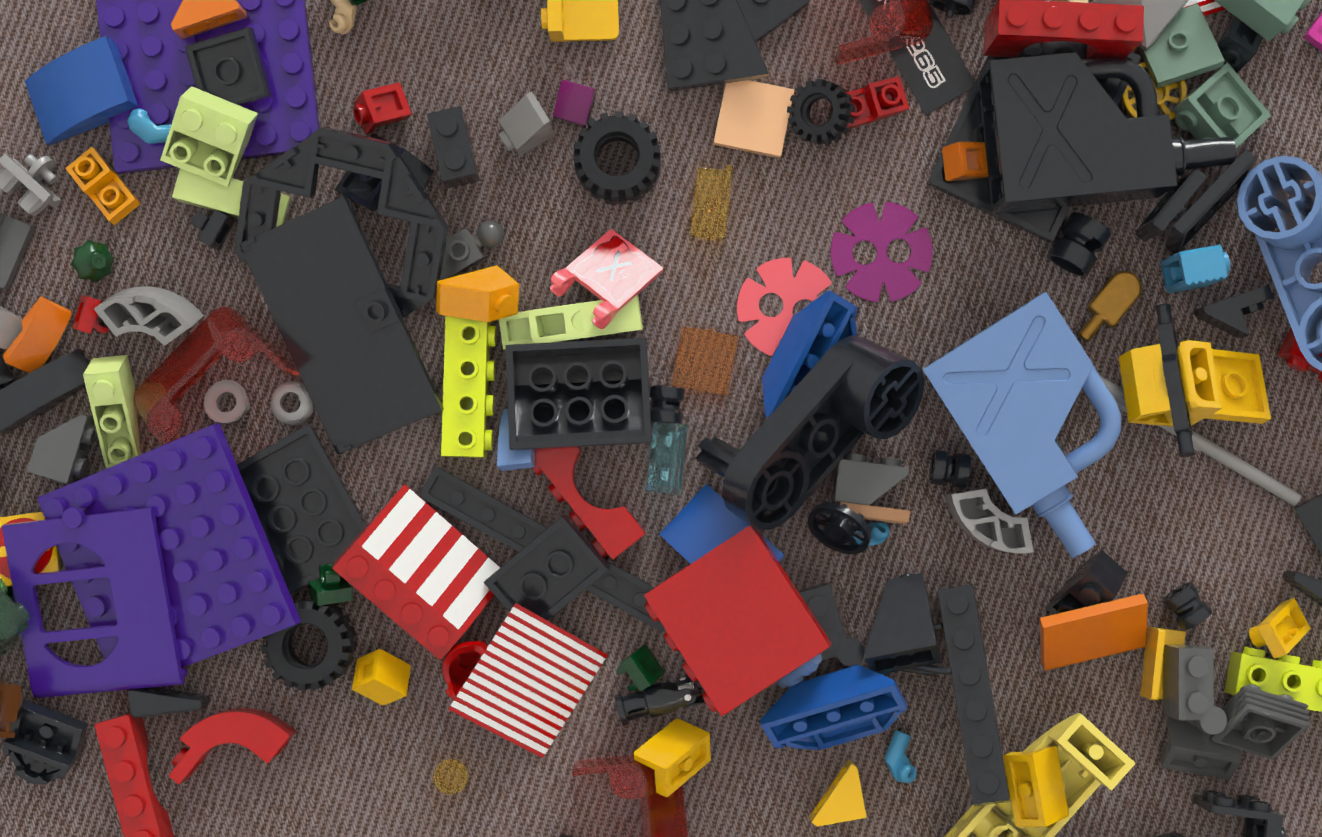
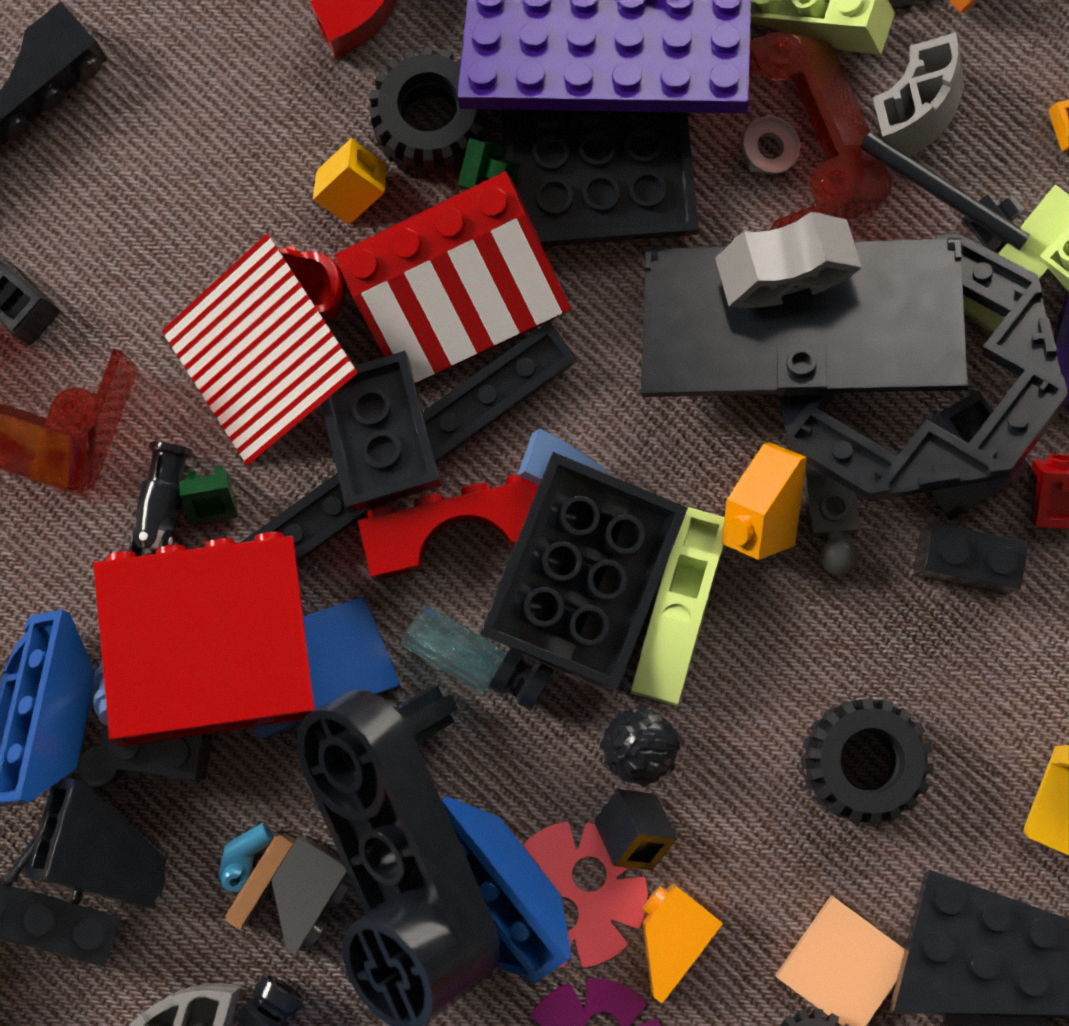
camera: 110 degrees right, 5 degrees down
dark green piece [70,239,114,283] -> none
red tile [71,295,109,334] -> none
light grey piece [270,381,315,425] -> none
clear yellow plate [433,759,468,795] -> none
neon yellow brick [441,316,496,458] -> none
light grey slope [498,91,555,157] -> none
flag [550,229,663,329] -> none
magenta slope [553,79,596,127] -> none
yellow panel [634,718,711,797] -> none
clear orange piece [672,326,738,396] -> none
clear yellow panel [690,165,733,241] -> none
black wheel [808,501,872,554] -> none
none -> black panel [595,789,678,870]
none -> black piece [599,705,680,787]
none -> light orange slope [642,883,723,1003]
none -> light grey brick [715,212,862,308]
none -> black bar [859,132,1030,250]

